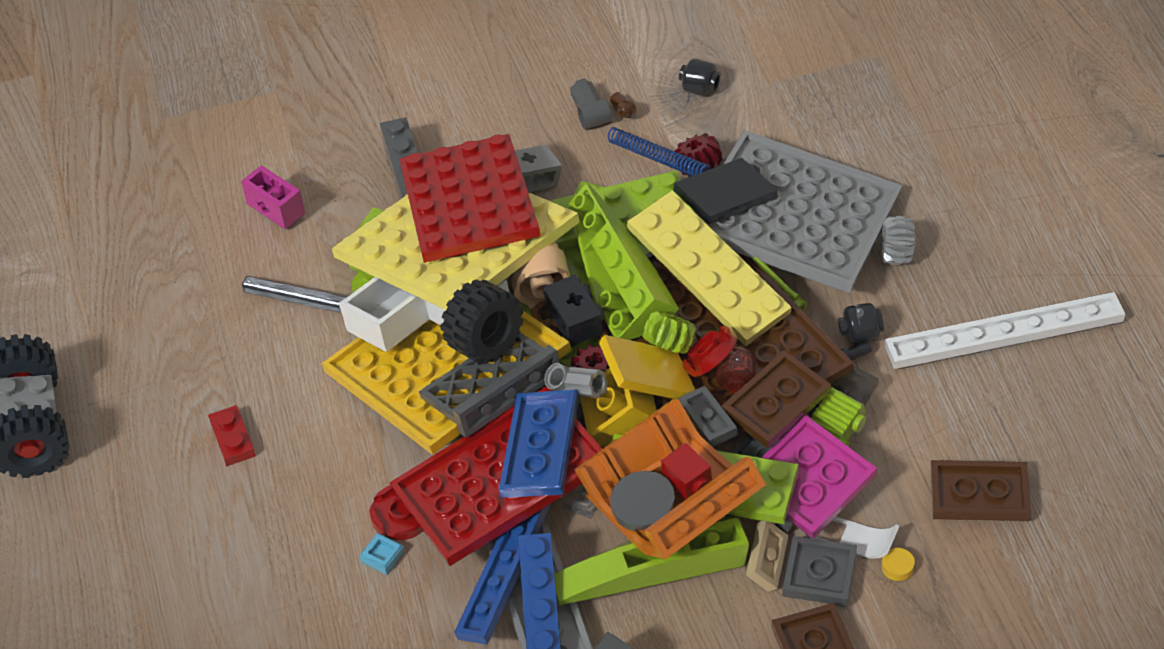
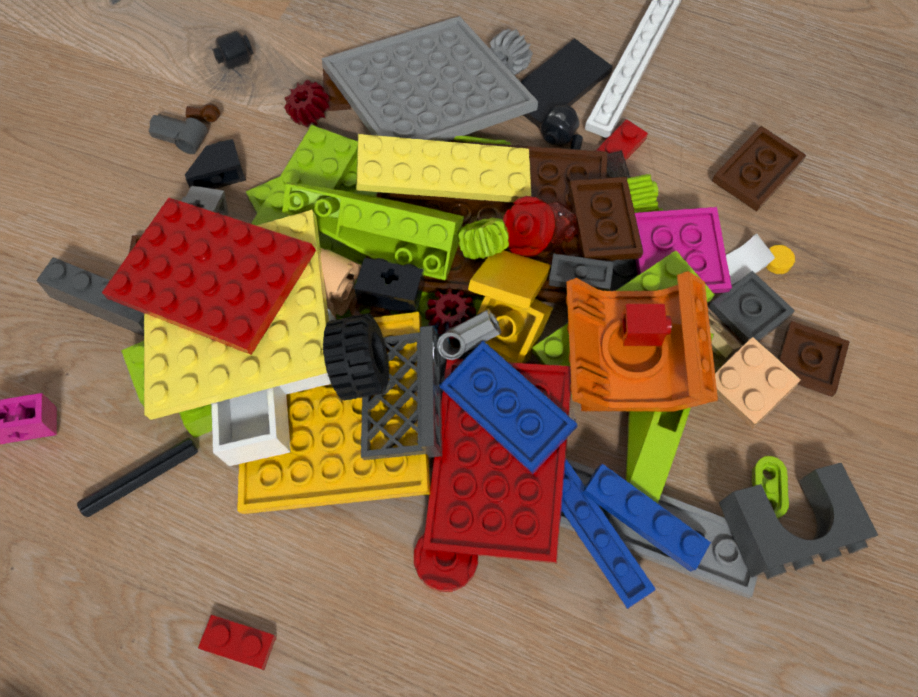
camera: 55 degrees left, 15 degrees up
medium azure tile [359,533,405,575] -> none
blue piece [608,127,710,176] -> none
dark grey tile [610,471,676,531] -> none
black tile [673,158,778,224] -> none
none -> black slope [185,139,246,189]
none -> black tile [521,38,613,128]
none -> red plate [596,119,648,172]
none -> light nougat brick [715,337,801,429]

